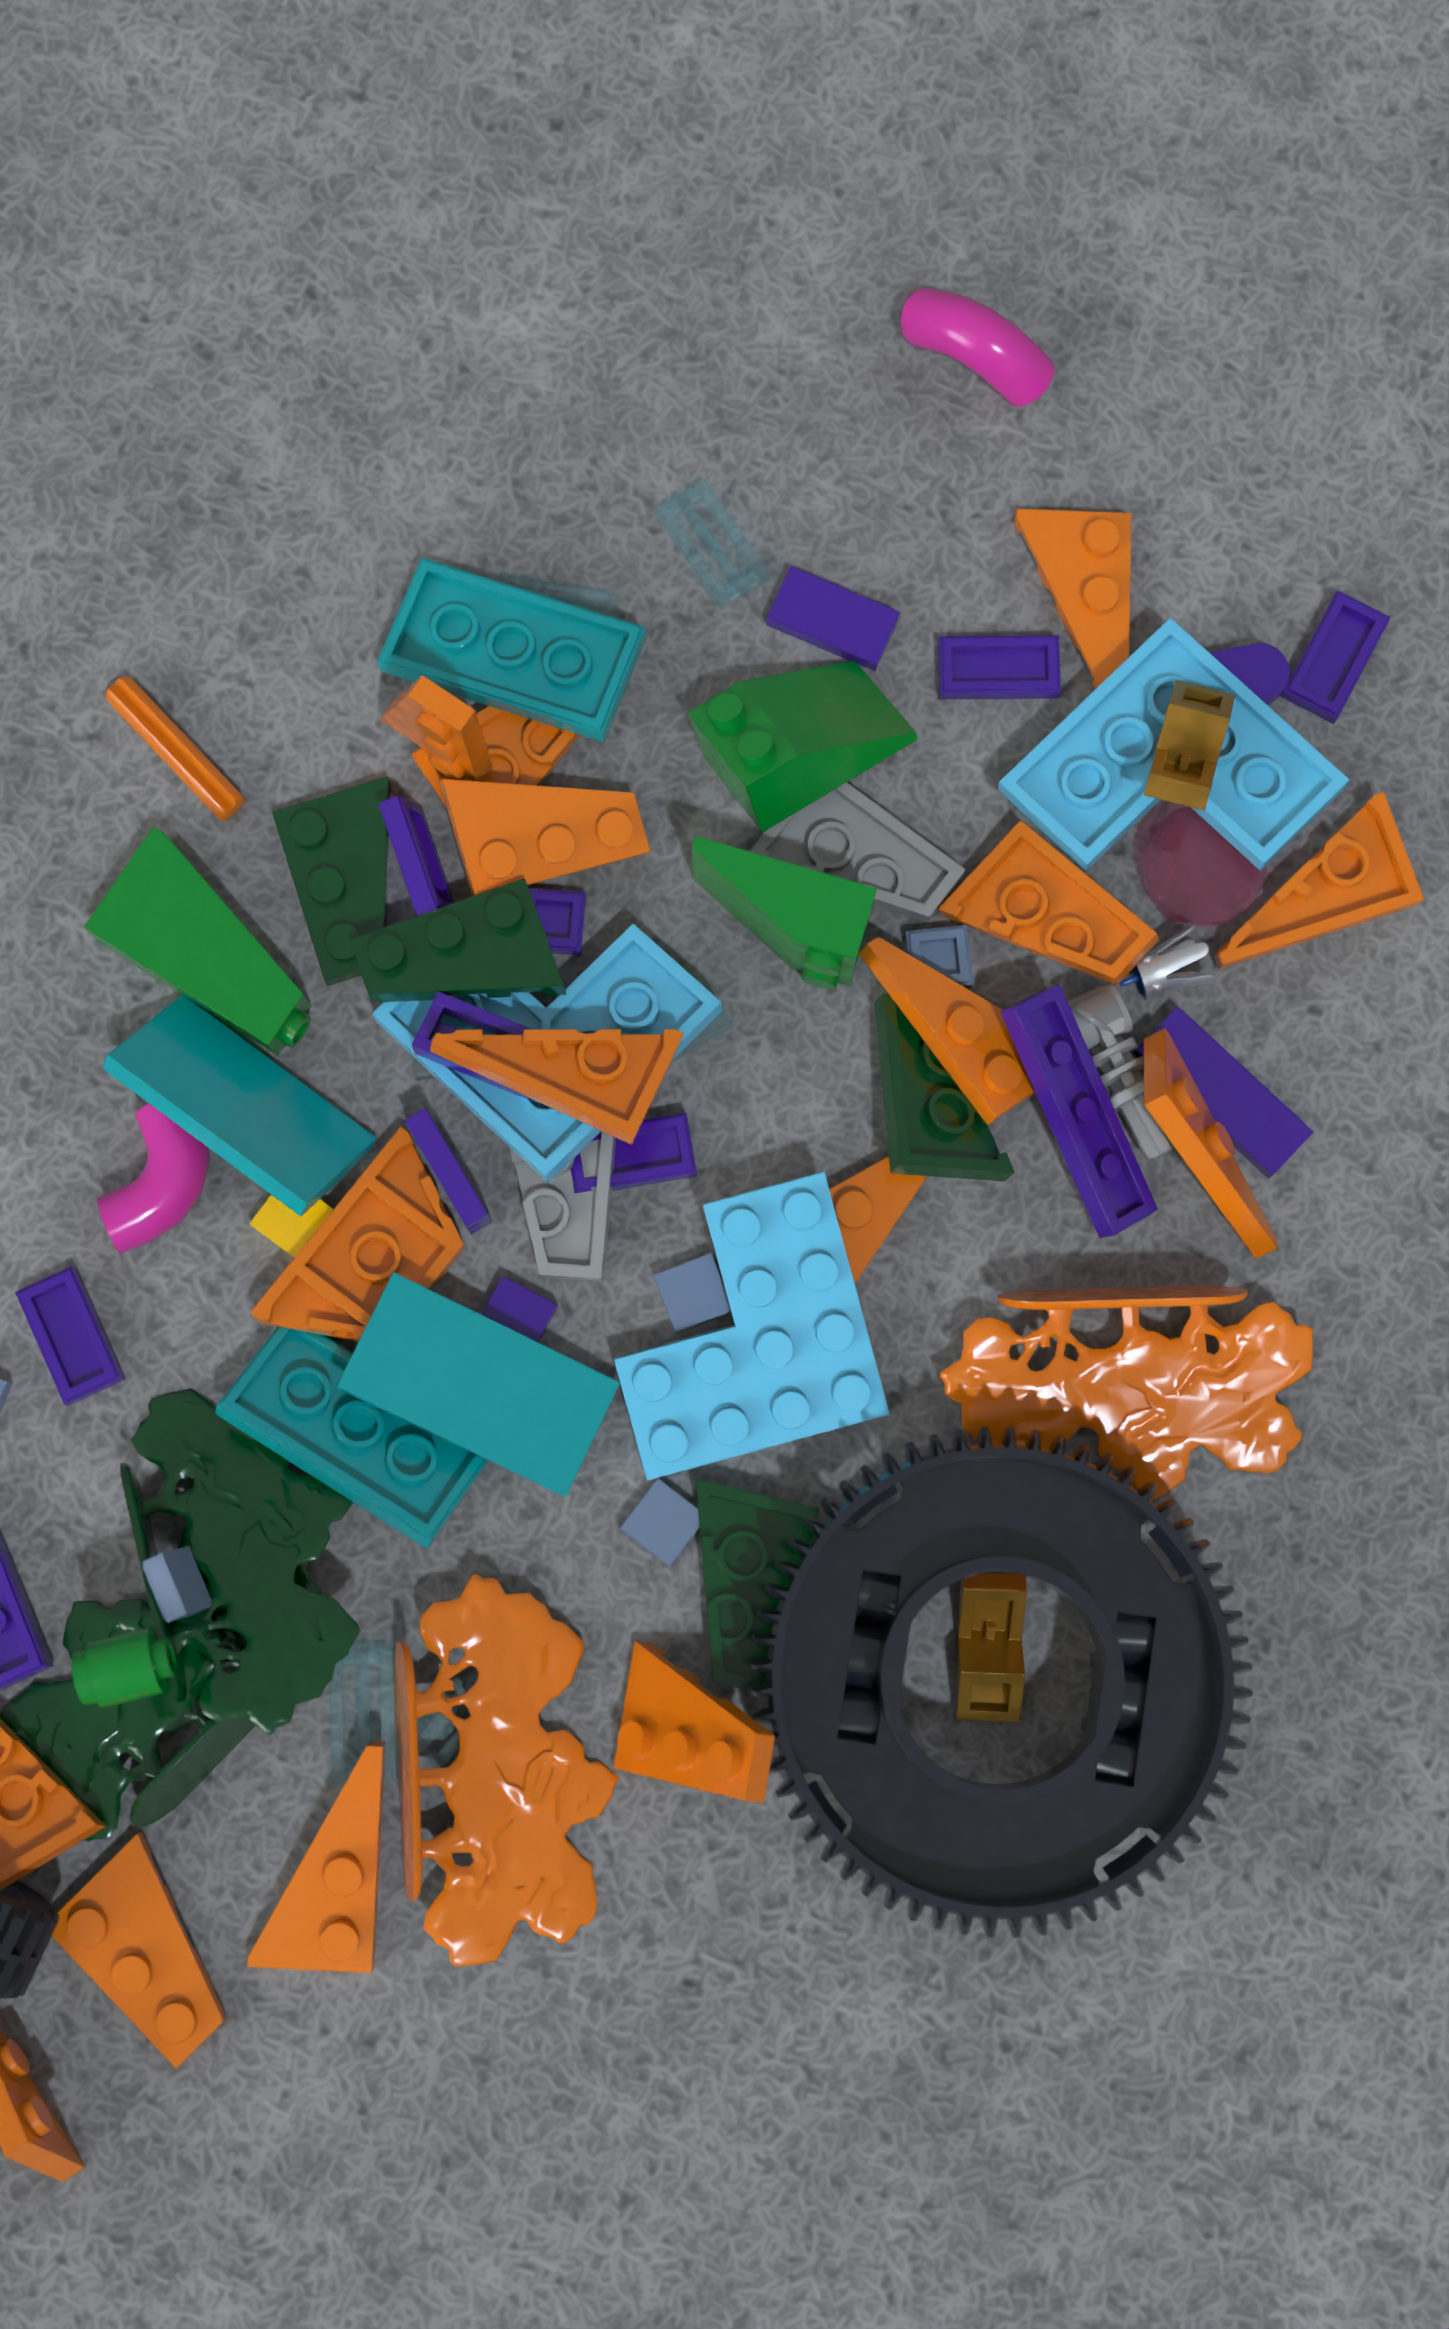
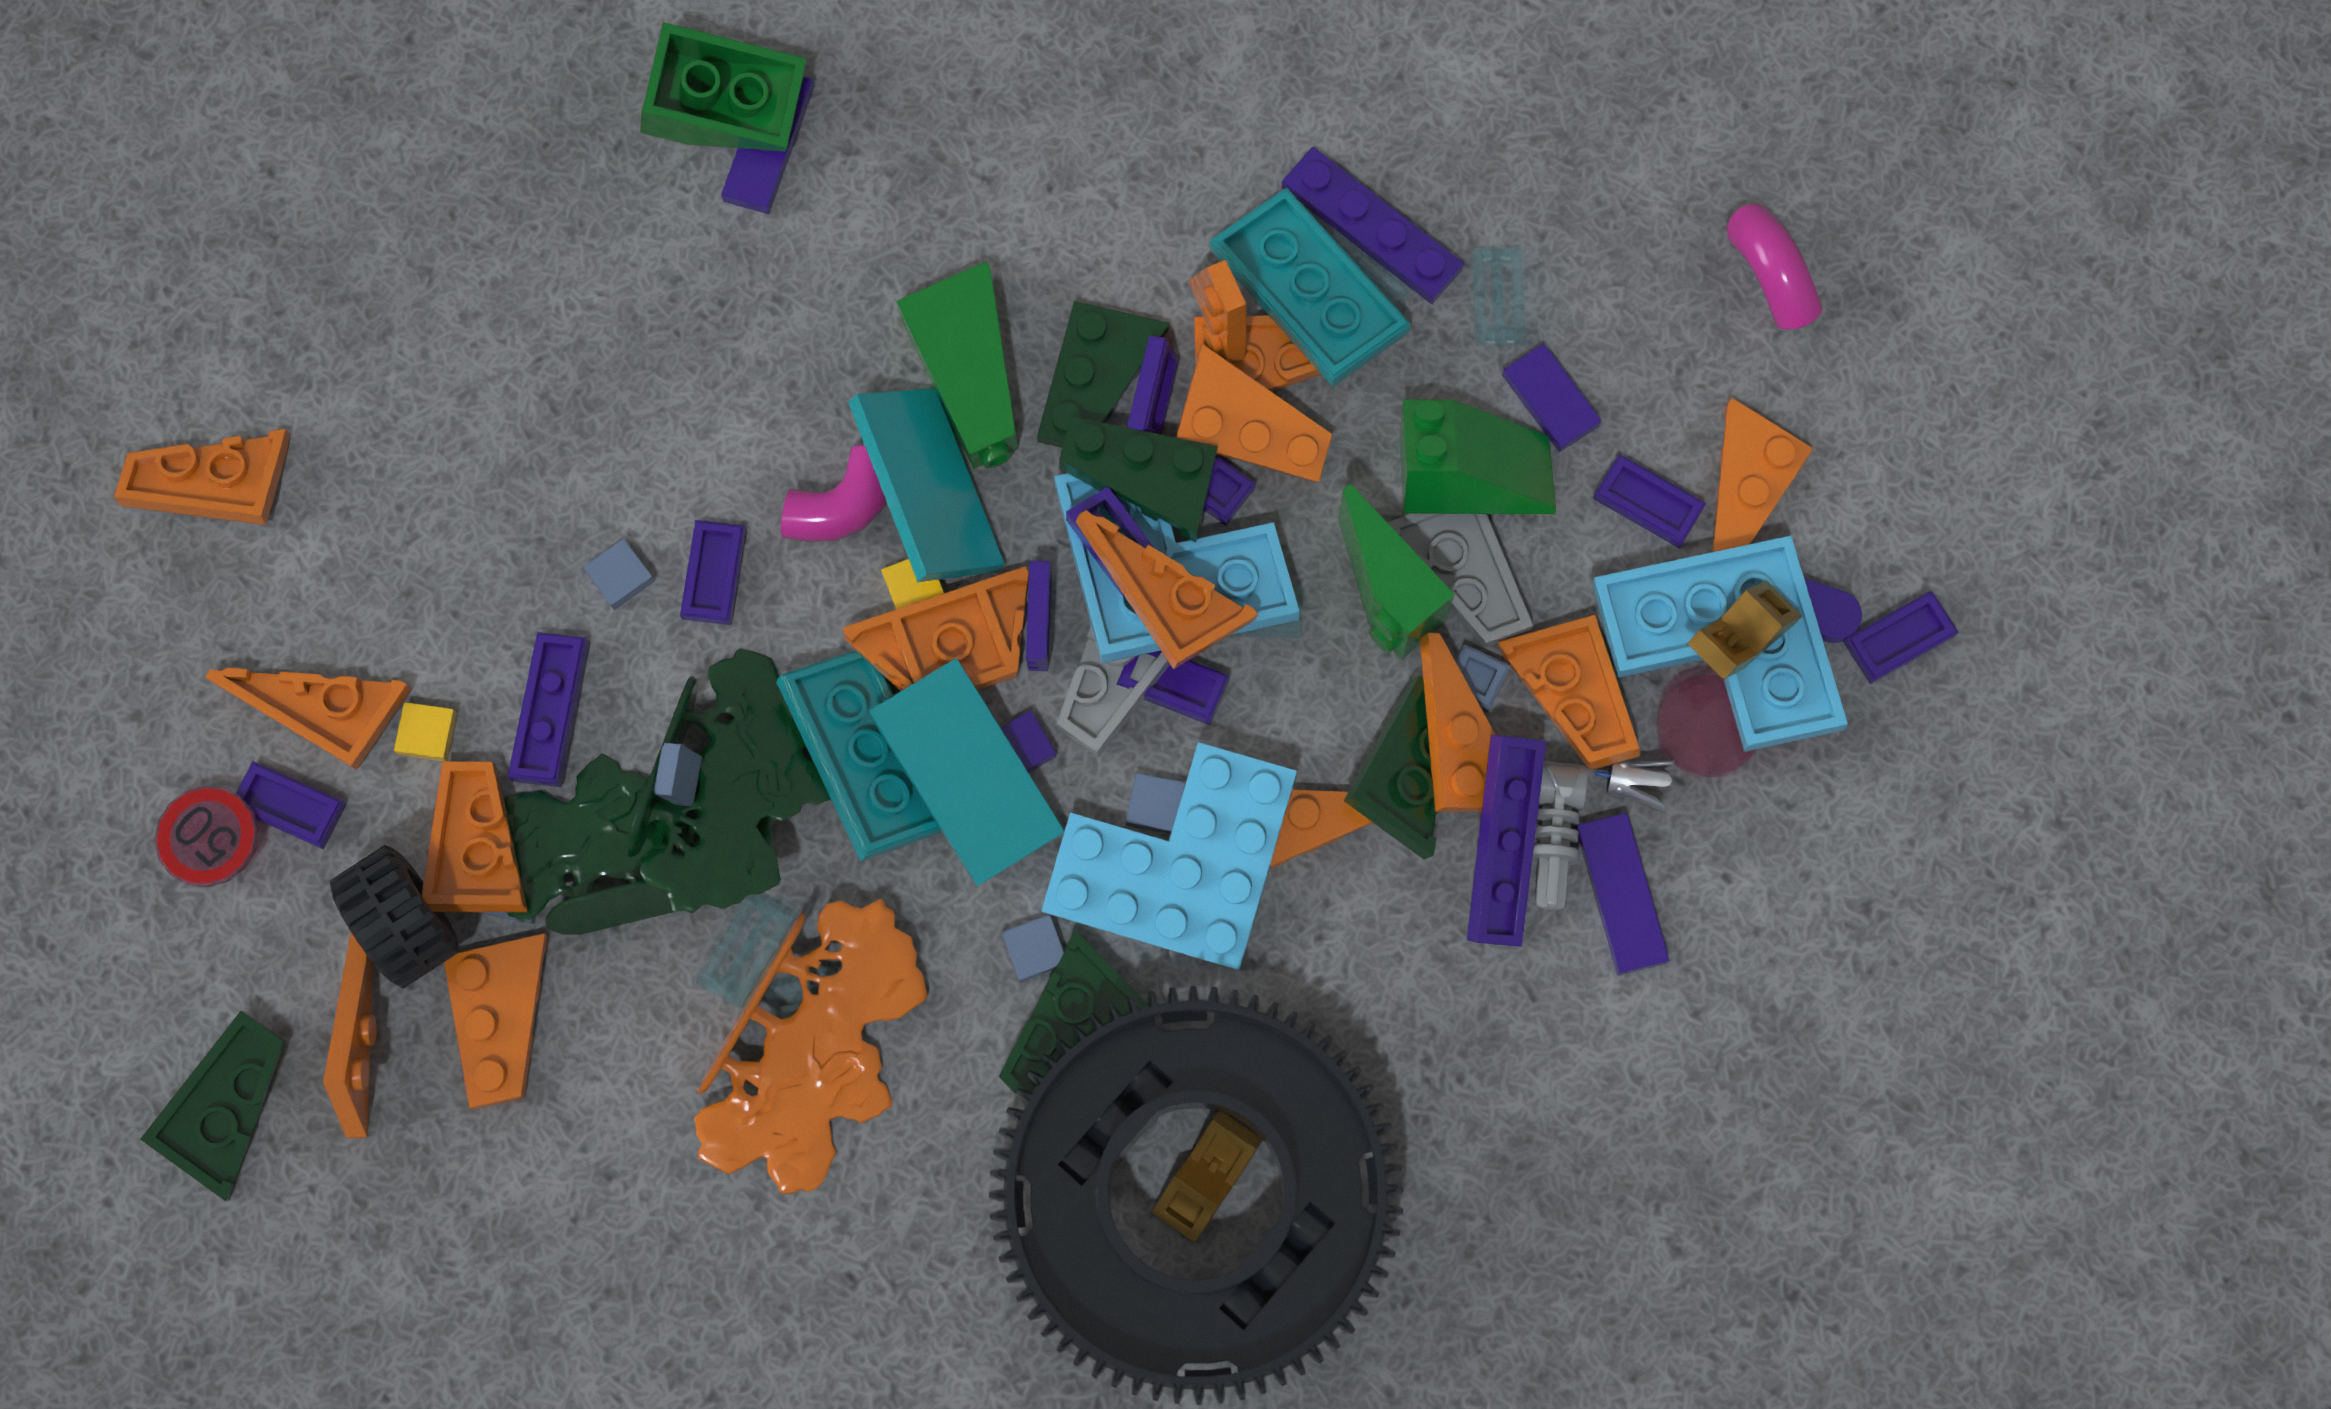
camera: 35 degrees right, 5 degrees down
green brick [71,1627,177,1708] -> none
orange axle [105,676,245,821] -> none
orange wing [247,1741,386,1973] -> none
orange wing [613,1641,775,1803] -> none
orange plant [940,1285,1313,1502] -> none
orange wing [1144,1028,1278,1259] -> none
orange wing [1214,791,1424,970] -> none
none -> dark purple plate [1281,147,1464,305]

